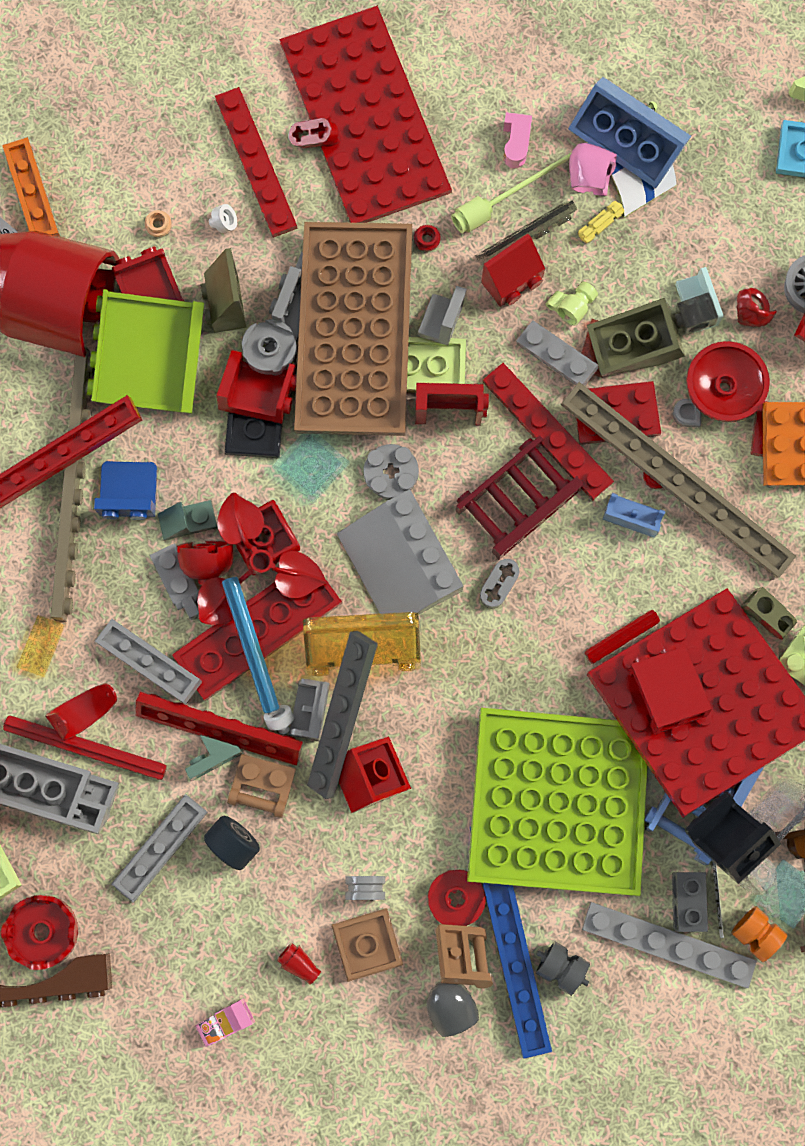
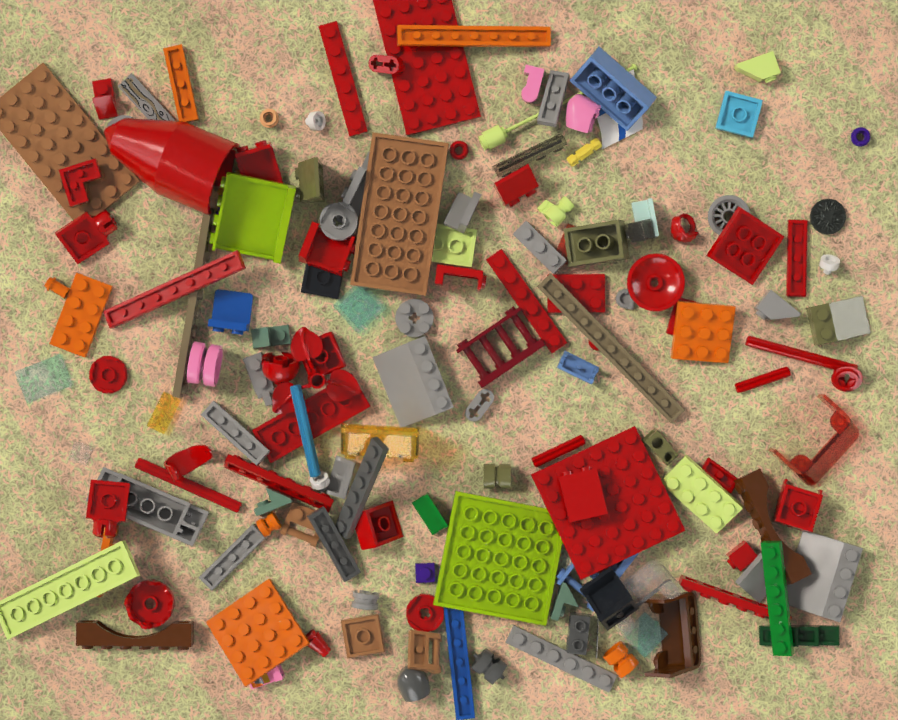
camera: 10 degrees right, 10 degrees up
black wheel [204,816,260,870] -> none
none -> bright pink wheel [187,341,223,387]
none -> orange plate [206,579,311,687]
none -> orange wheel [256,511,282,537]
none -> dark grey plate [307,506,361,582]
none -> orange plate [397,25,551,47]
none -> green panel [412,492,448,535]
none -> dark purple plate [415,562,435,583]
none -> olive wheel [484,464,511,489]
none -> light grey plate [537,70,570,127]
none -> sand green slope [550,581,579,621]

